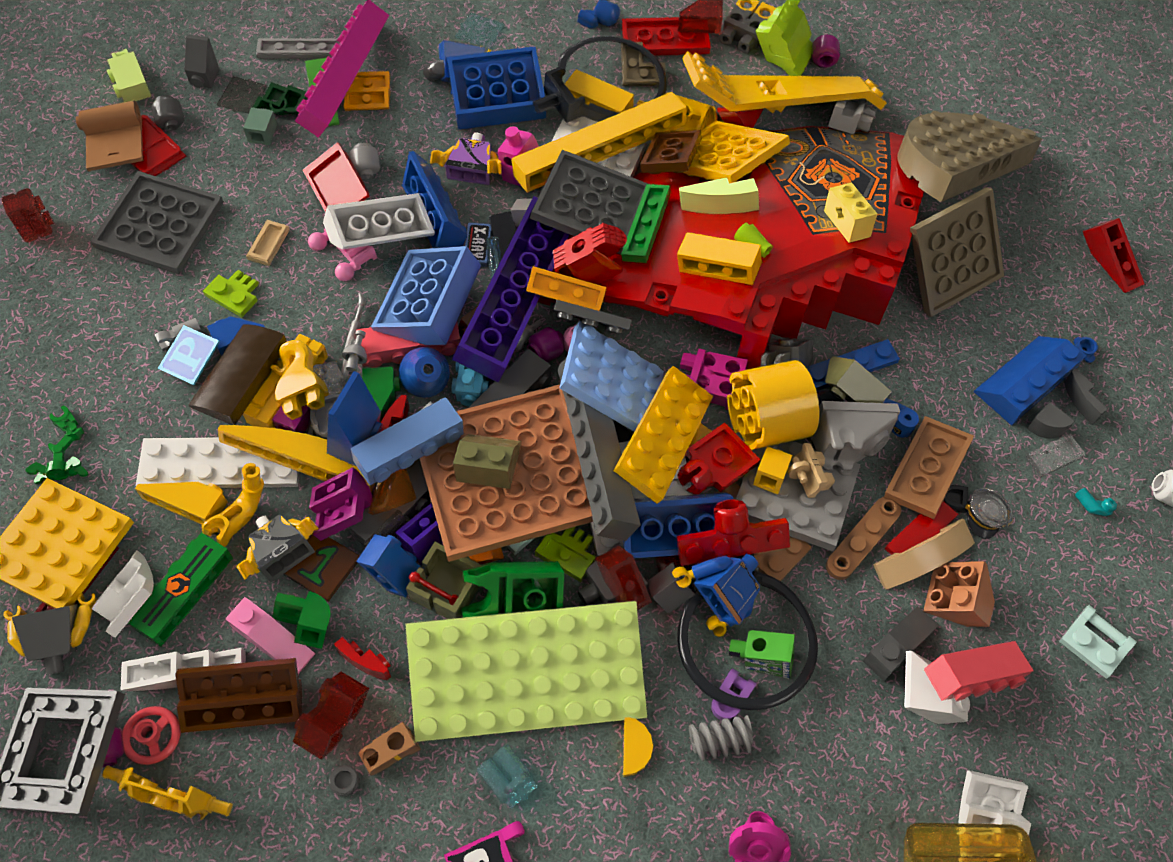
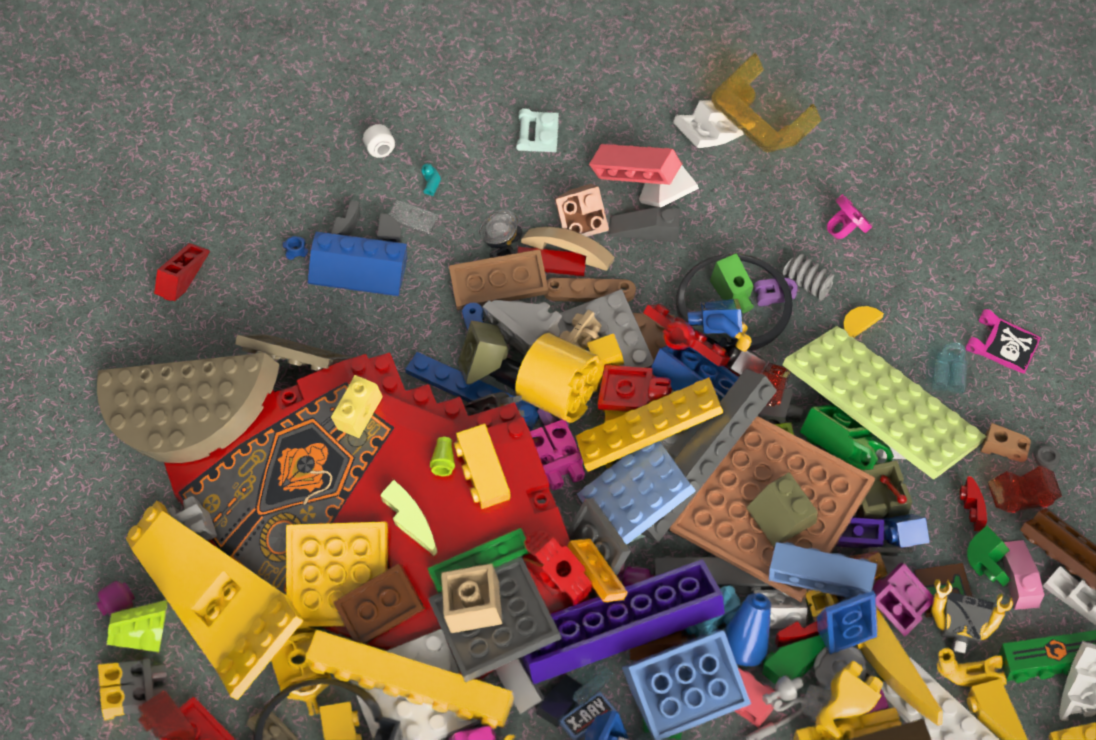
camera: 130 degrees left, 5 degrees down
none -> tan brick [441,564,502,633]

